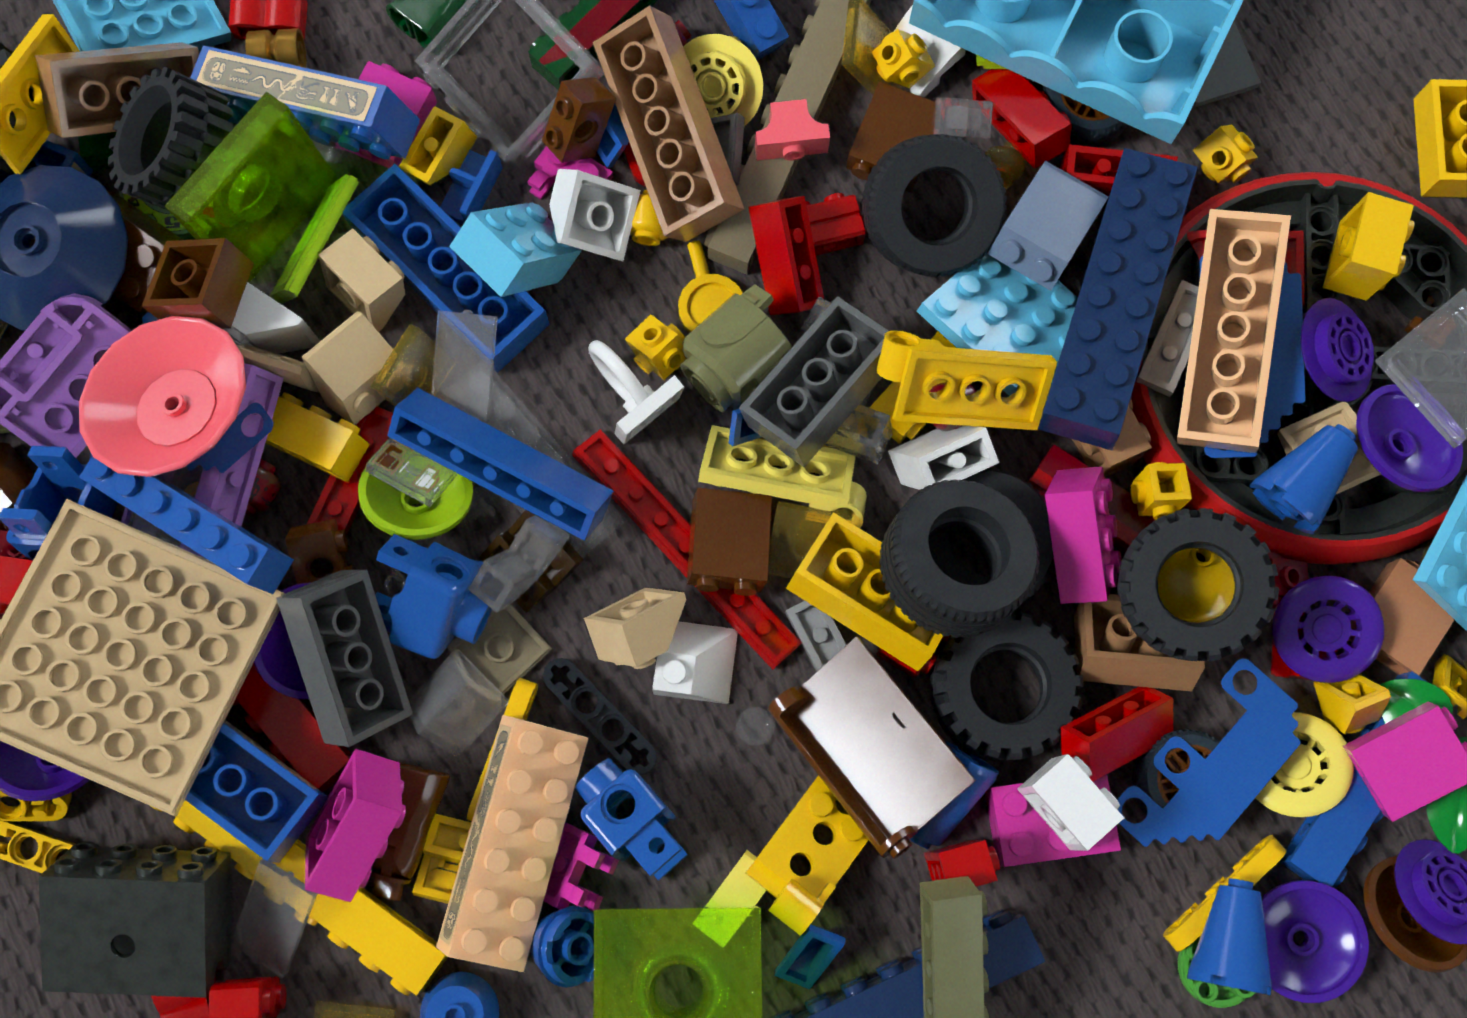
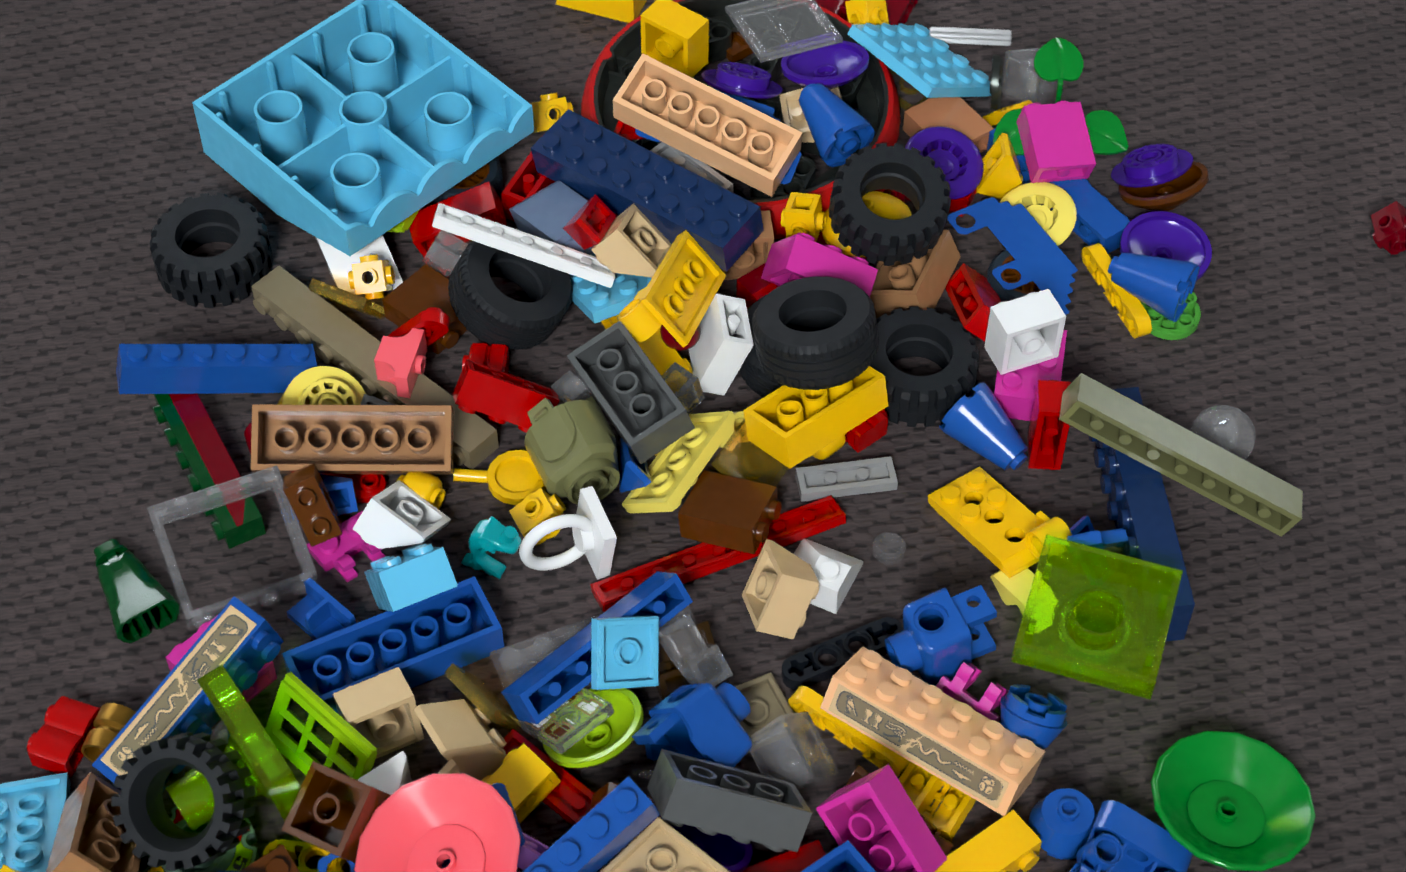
camera: 70 degrees left, 25 degrees down
yellow slope [399,106,477,185] -> none
clear piece [431,310,498,425] -> none
door [768,636,977,859] -> none
none -> red plate [388,307,450,347]
none -> white tile [432,203,615,288]
none -> teal animal [461,516,521,579]
none -> red slope [563,194,617,250]
none -> tan slope [591,203,672,278]
none -> medium azure tile [591,615,659,690]
none -> blue tile [1066,528,1128,552]

